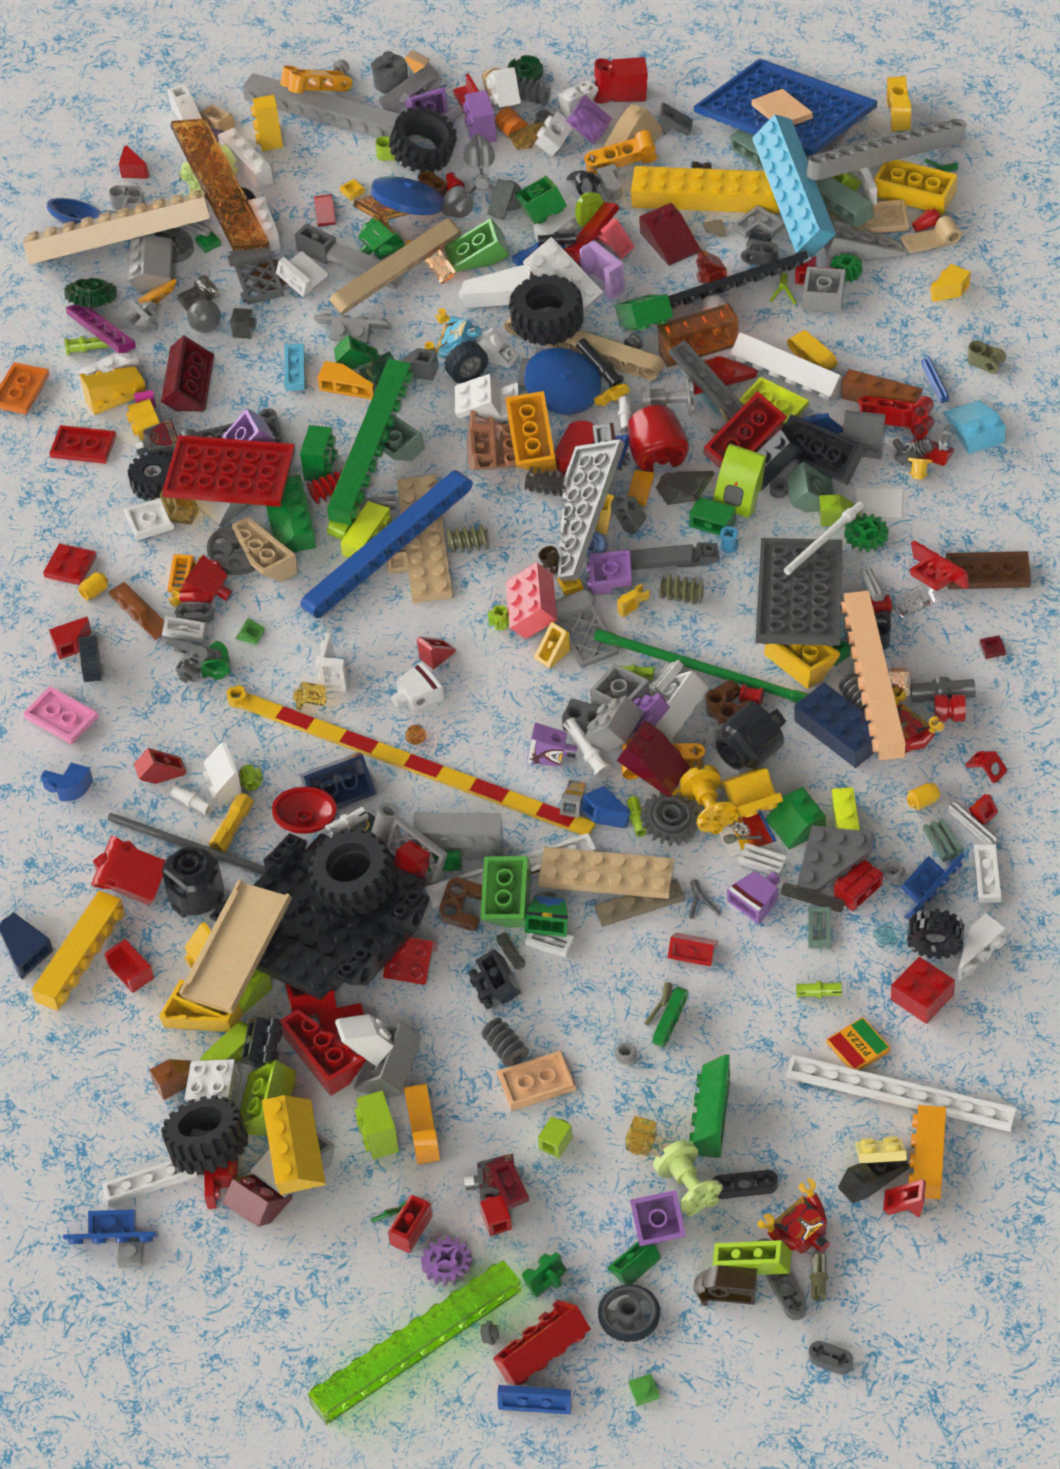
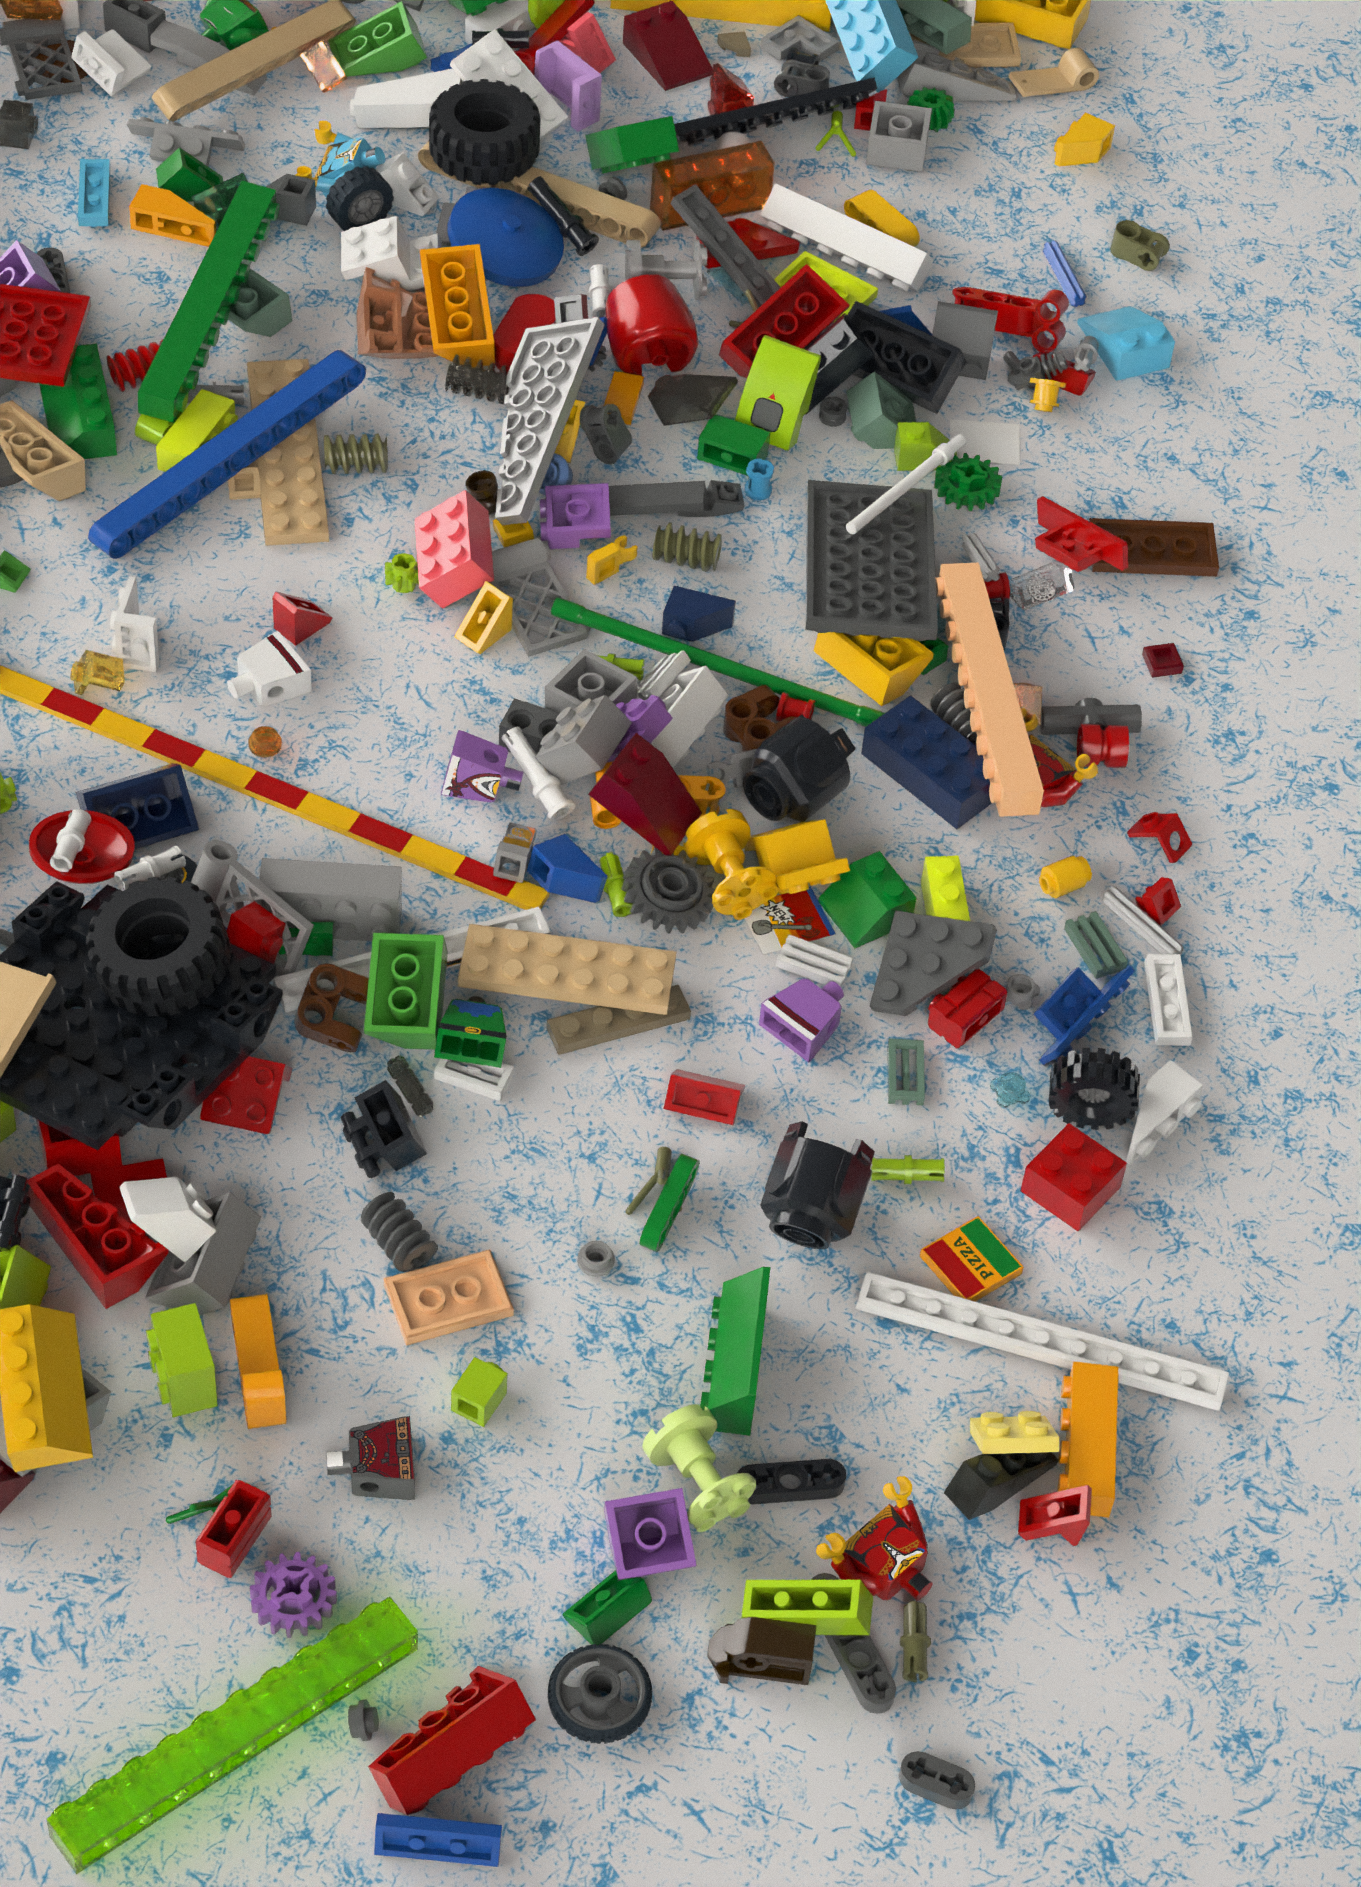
camera: 10 degrees left, 0 degrees up
green brick [300,425,338,481] -> none
red brick [480,1195,512,1236] -> none
dark red plate [489,1160,529,1210] -> none
green hips [522,1252,567,1298] -> none
yellow plate [594,384,630,407] -> none
clear yellow brick [625,1116,657,1156] -> none
bright green plate [628,1374,660,1406] -> none
dark grey plant [689,879,721,919] -> none
clear smoke axle [781,882,845,912] -> none
dark orange brick [841,369,923,407] -> none
red cone [912,208,940,233] -> none
none -> white pin [50,809,91,872]
none -> dark blue slope [662,585,736,642]
none -> black piece [760,1121,875,1250]

